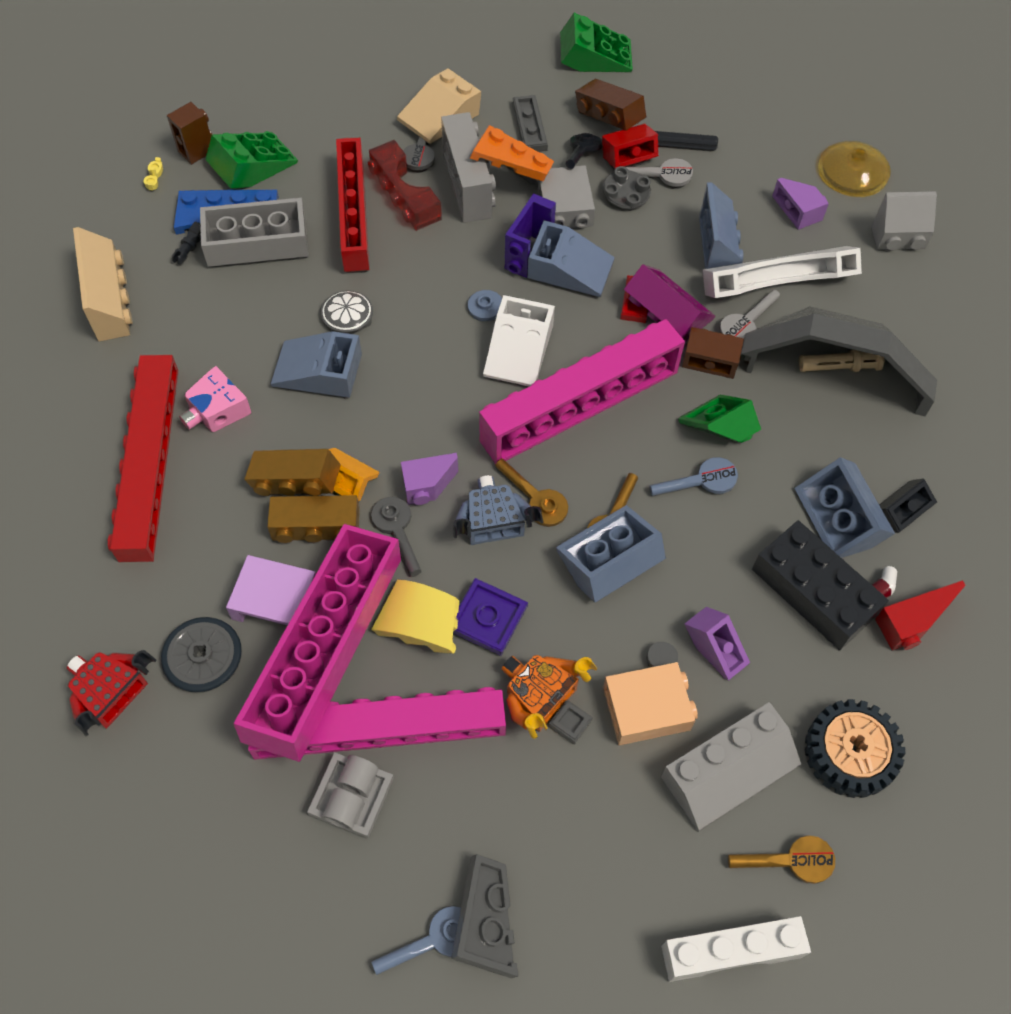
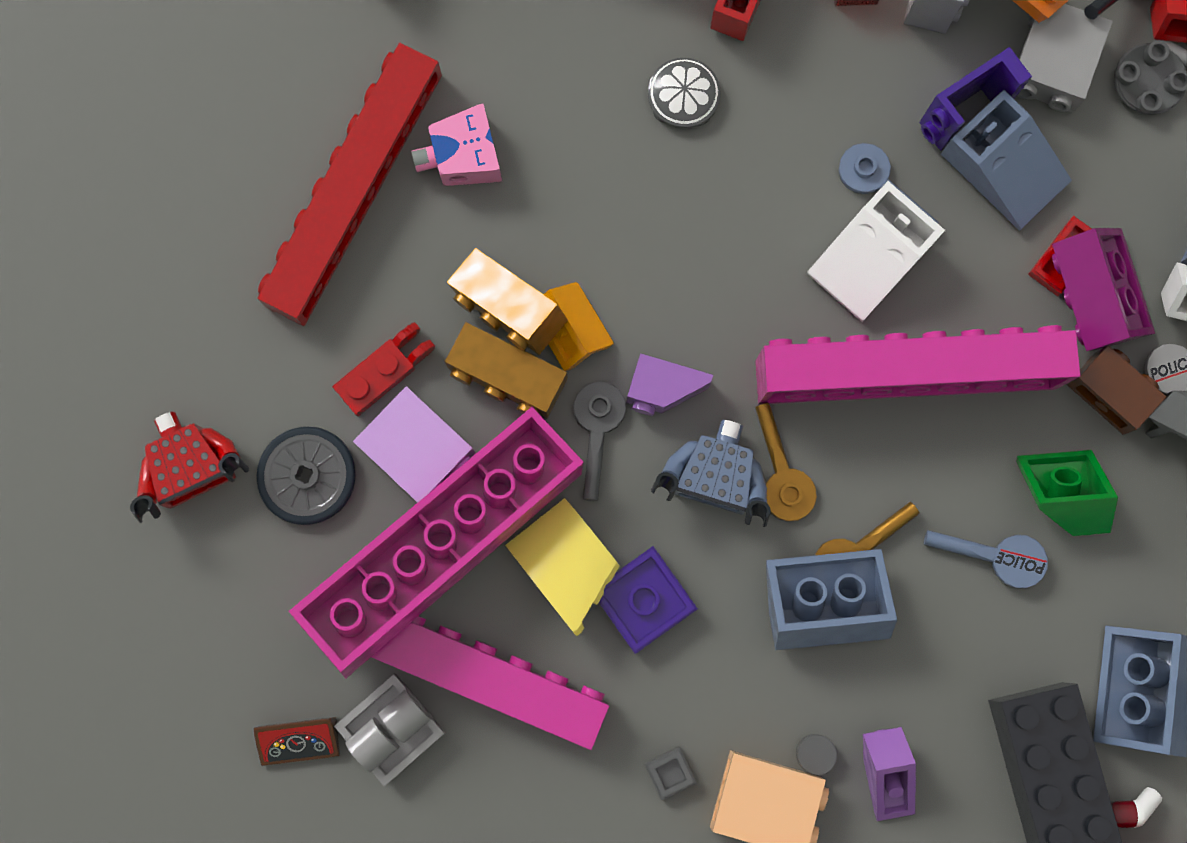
camera: 30 degrees right, 20 degrees up
sand blue slope [271,331,362,398] -> none
torso [501,655,597,739] -> none
none -> slope [254,717,340,766]
none -> red hinge [332,322,435,417]

